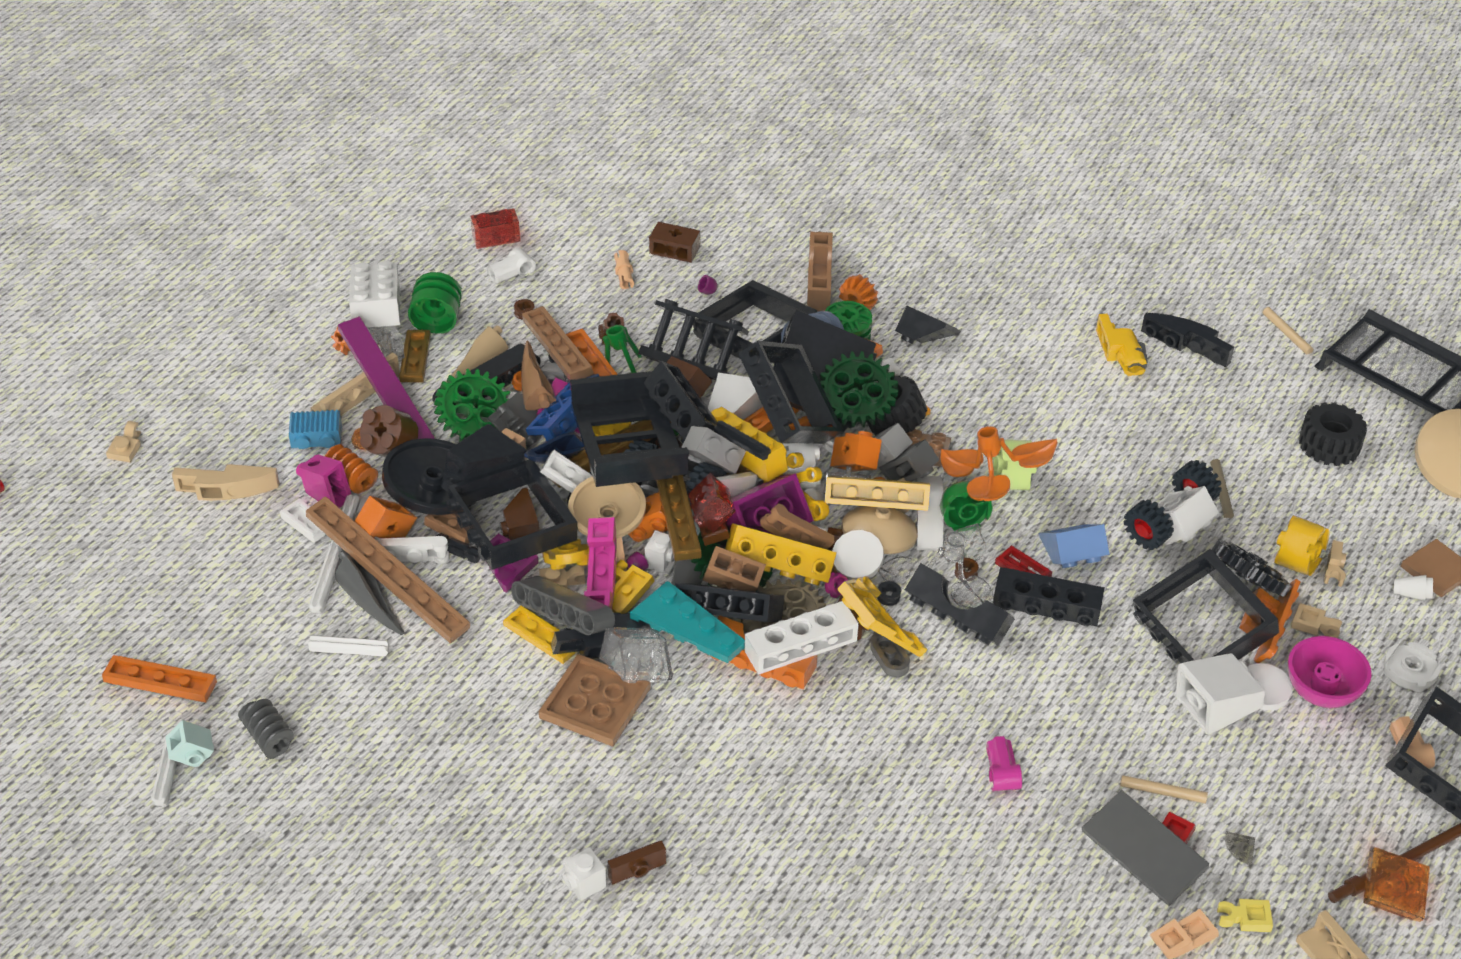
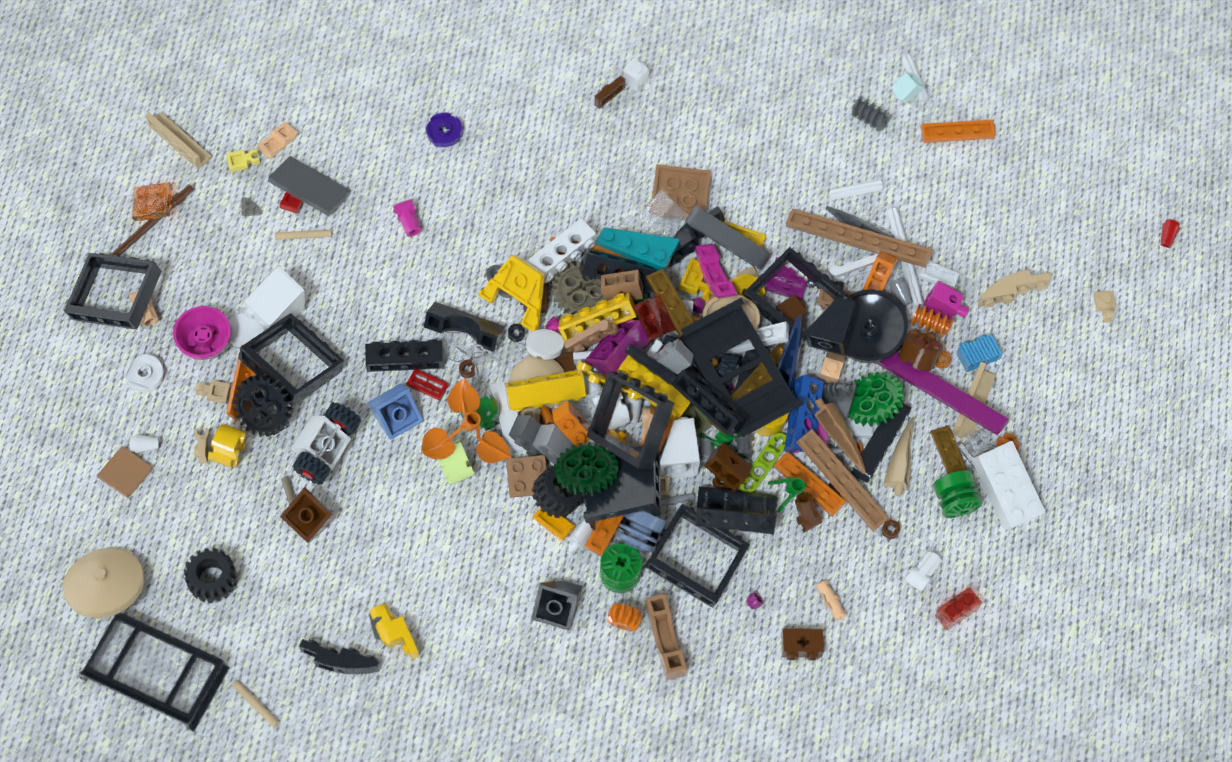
camera: 160 degrees right, 20 degrees up
none -> reddish brown slope [280,487,333,543]
none -> dark purple plate [426,112,463,147]

